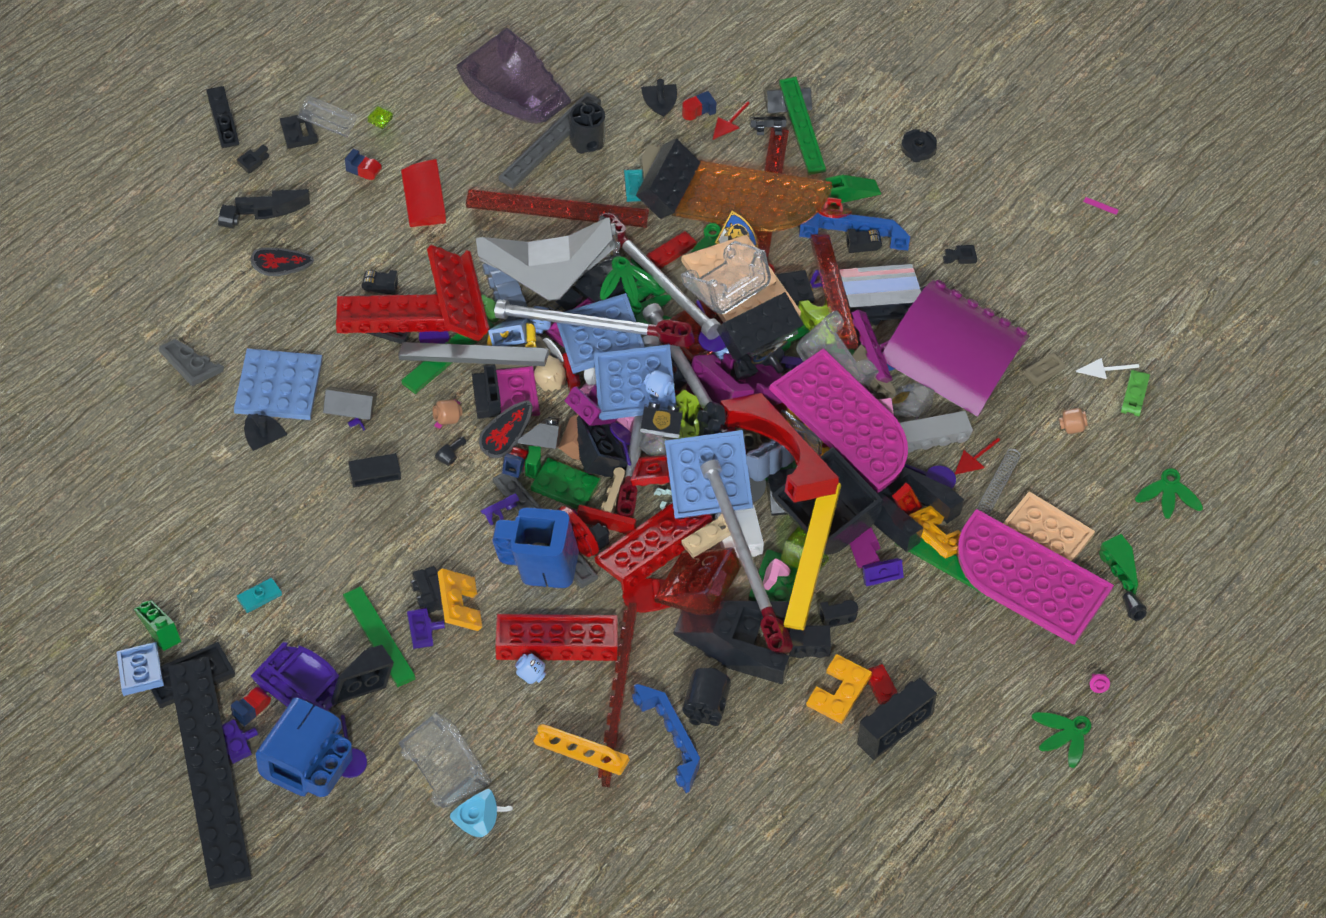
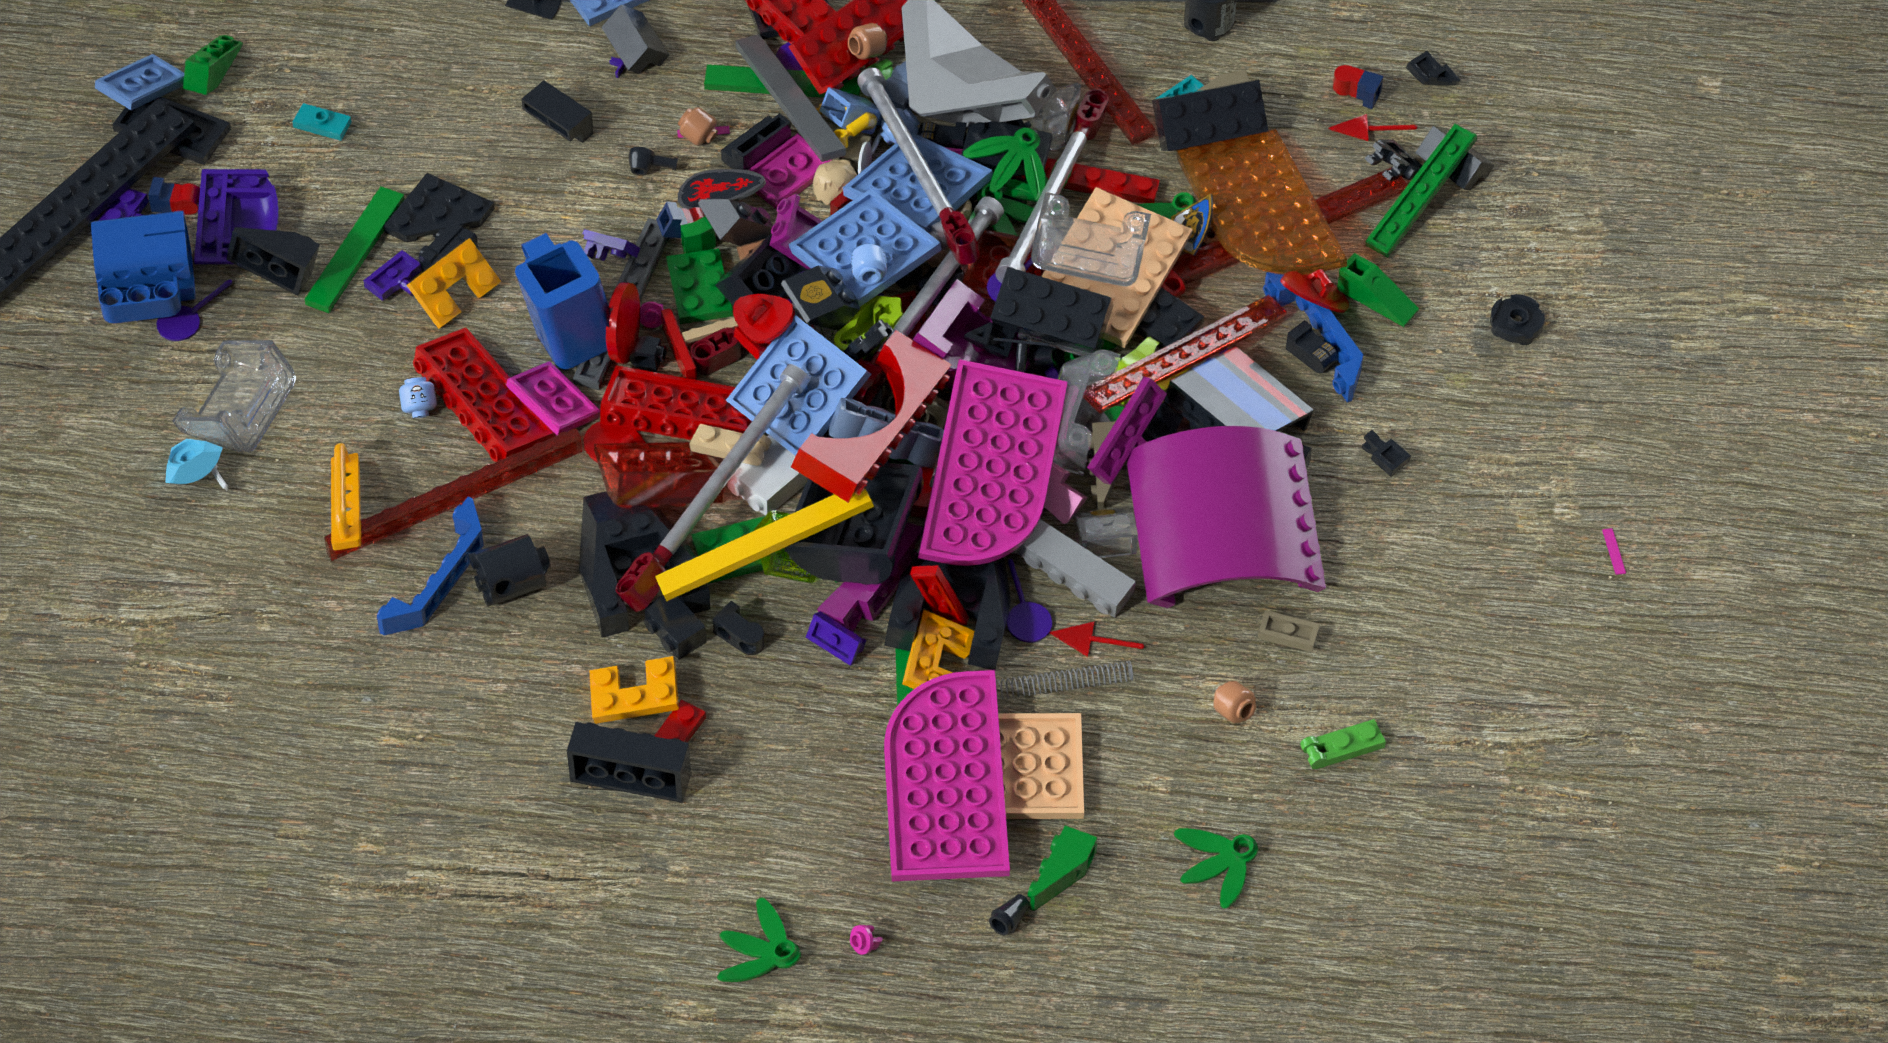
camera: 55 degrees right, 0 degrees up
black shield [641,79,677,117] -> none
bright pink tile [763,559,791,591] -> none
white piece [1076,358,1139,379] -> none
none -> black plate [384,173,495,243]
none -> dark pink tile [506,361,600,436]
none -> red shield [733,294,795,344]
none -> nougat head [848,23,887,60]
none -> black slope [1406,51,1460,86]

